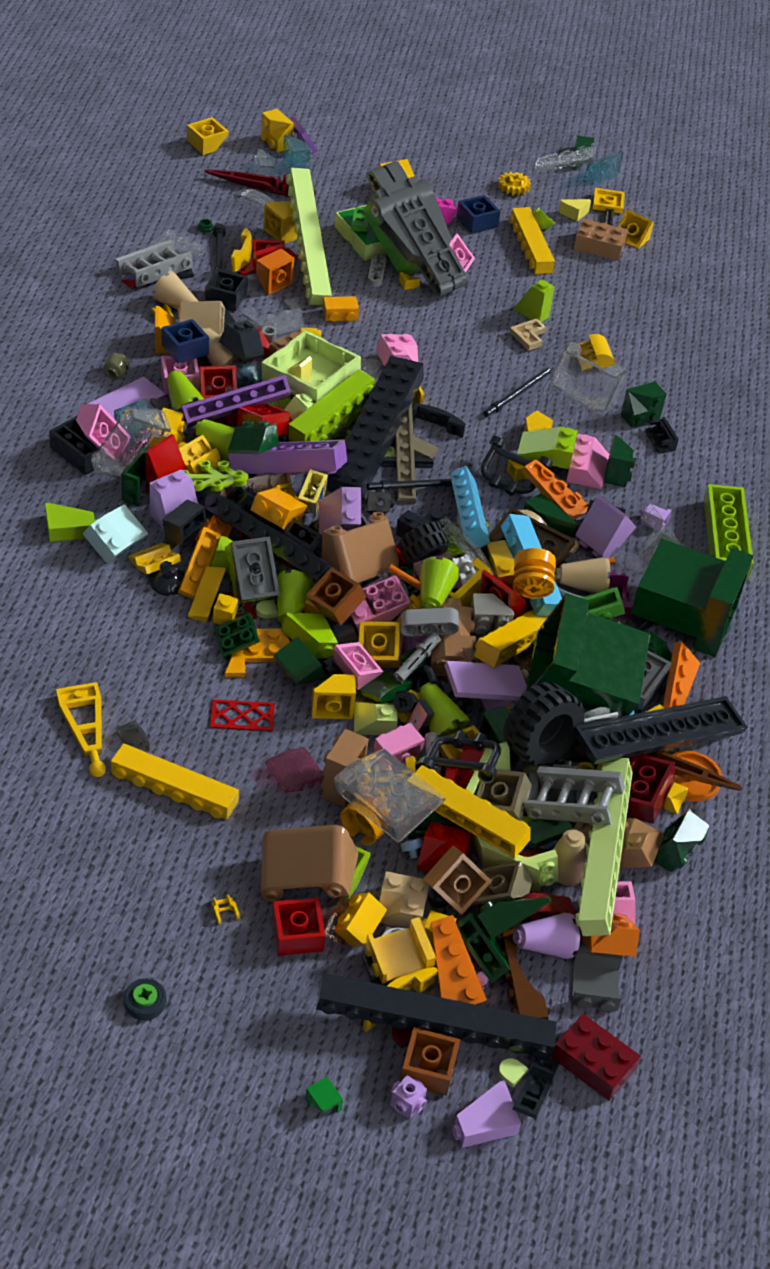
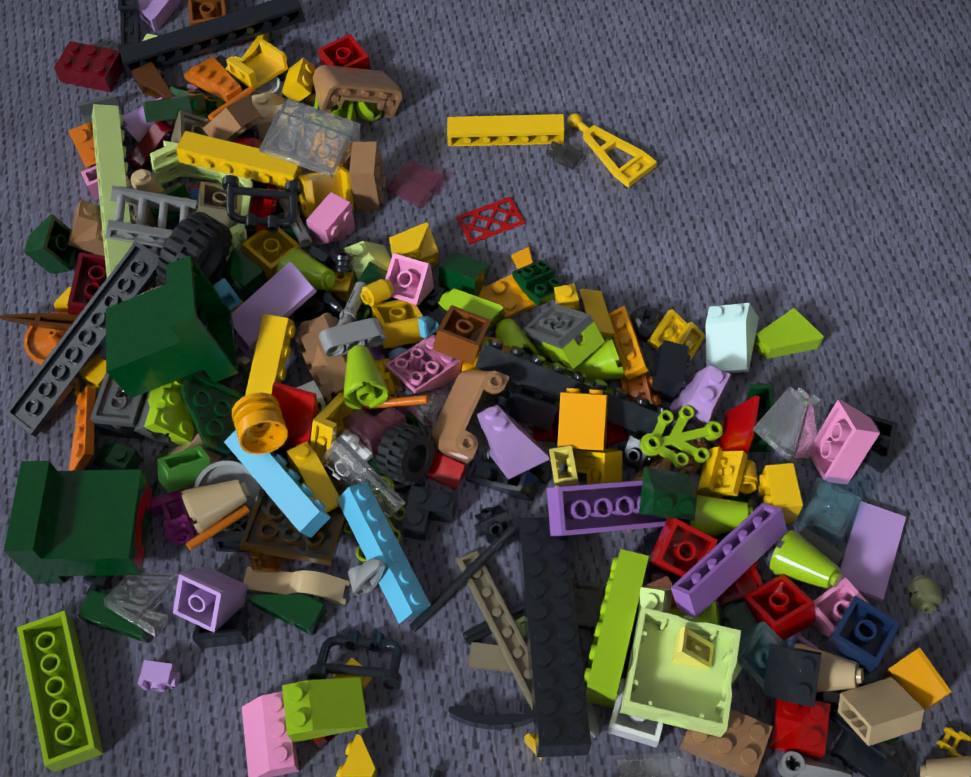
camera: 165 degrees right, 15 degrees up
yellow piece [211,894,240,924] -> none
orange wing [522,459,589,521] -> none
dark green slope [605,435,636,487] -> none
none -> orange bar [208,86,255,121]
none -> light grey piece [348,559,385,596]
none -> yellow brick [361,279,394,307]
none -> medium azure tile [418,316,440,339]

